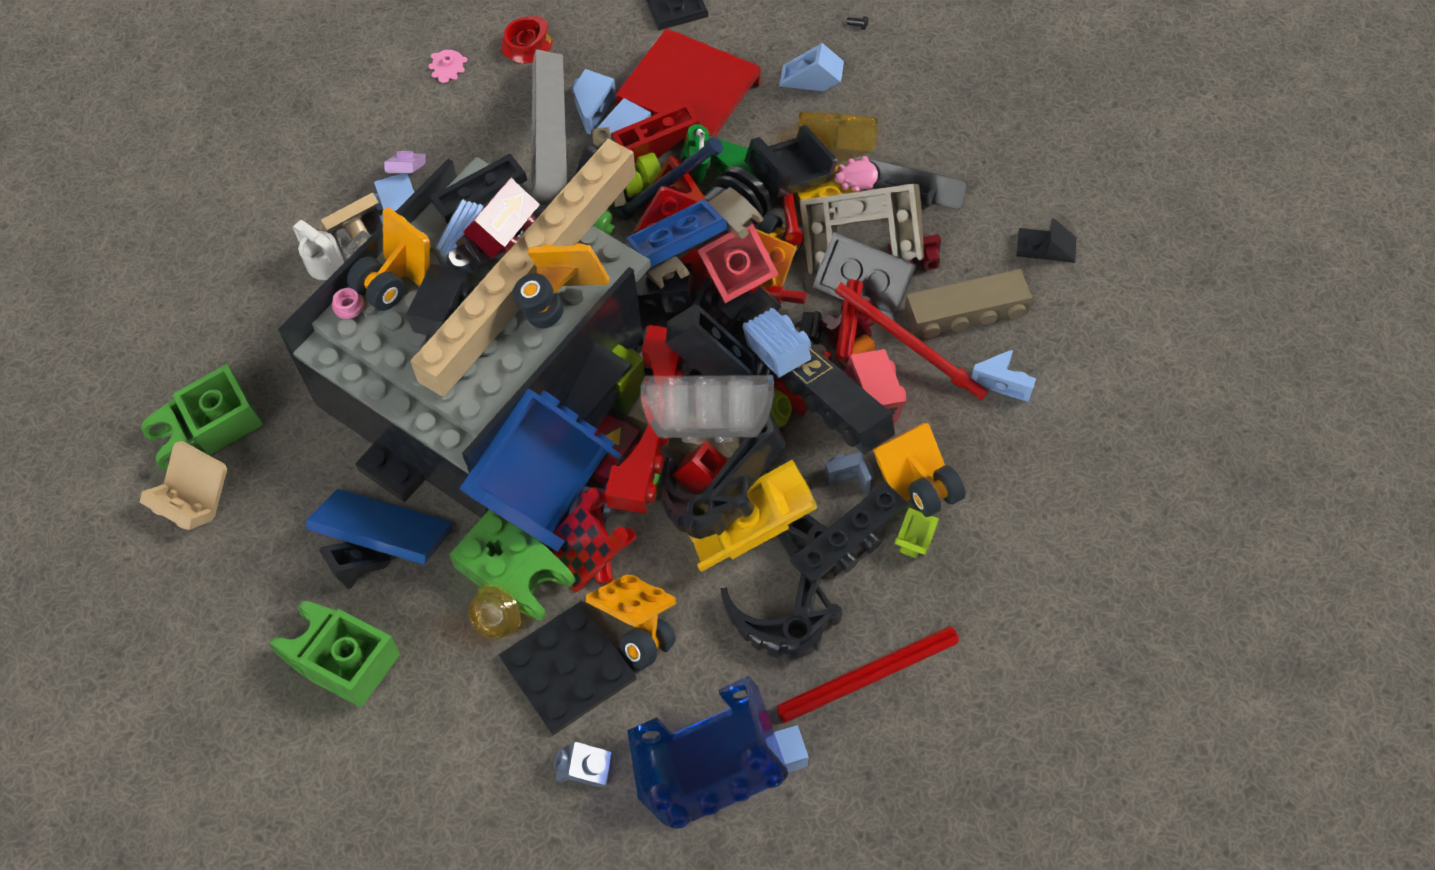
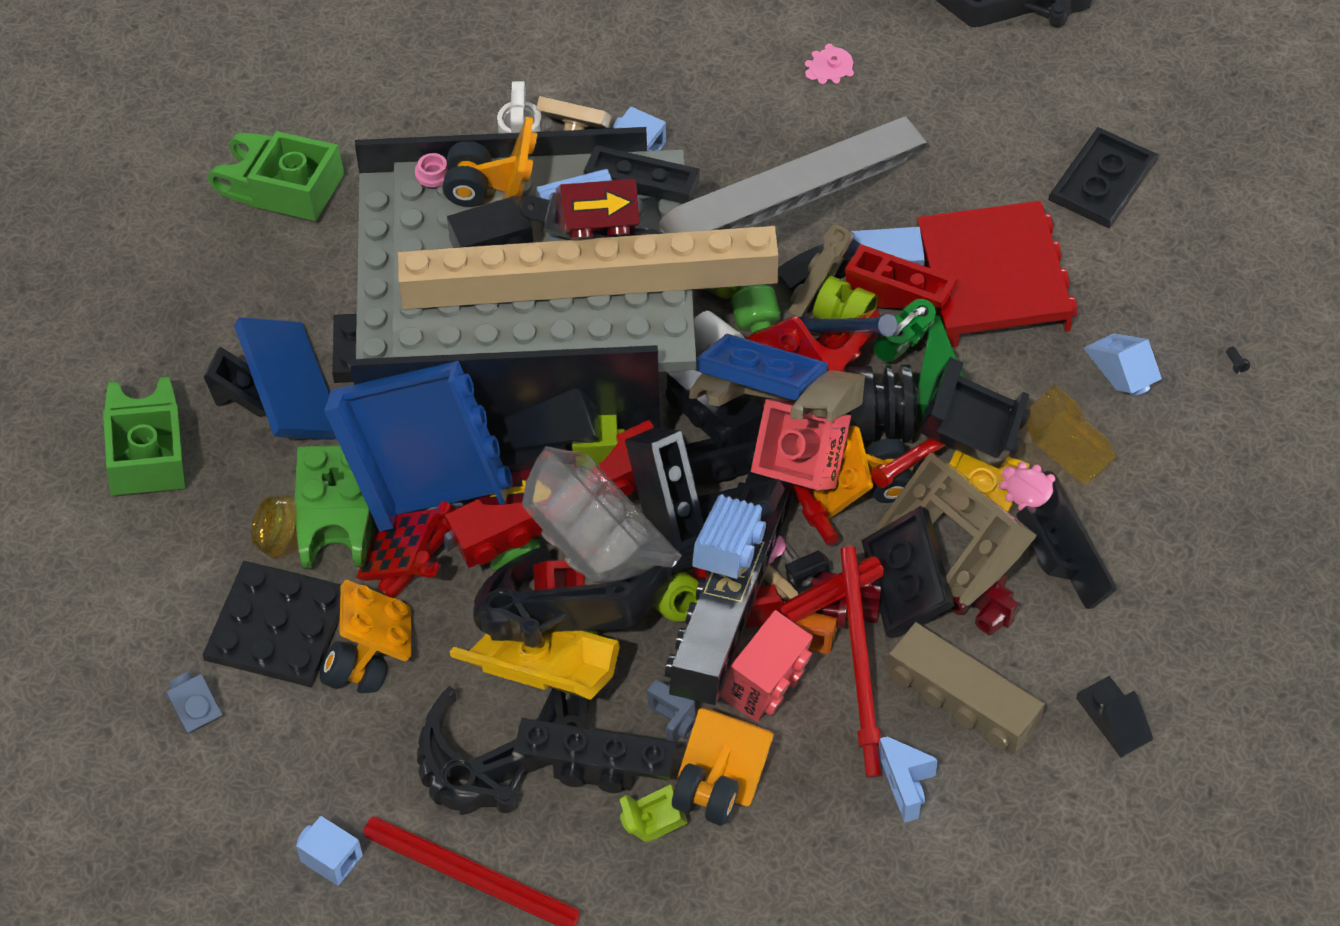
camera: 50 degrees right, 5 degrees down
tan bracket [139,441,227,530] -> none
lavender plate [384,151,426,173] -> none
red hat [501,16,553,64] -> none
light orange plate [513,243,610,328] -> none
light blue slope [572,69,616,134] -> none
clear blue windscreen [627,676,788,829] -> none

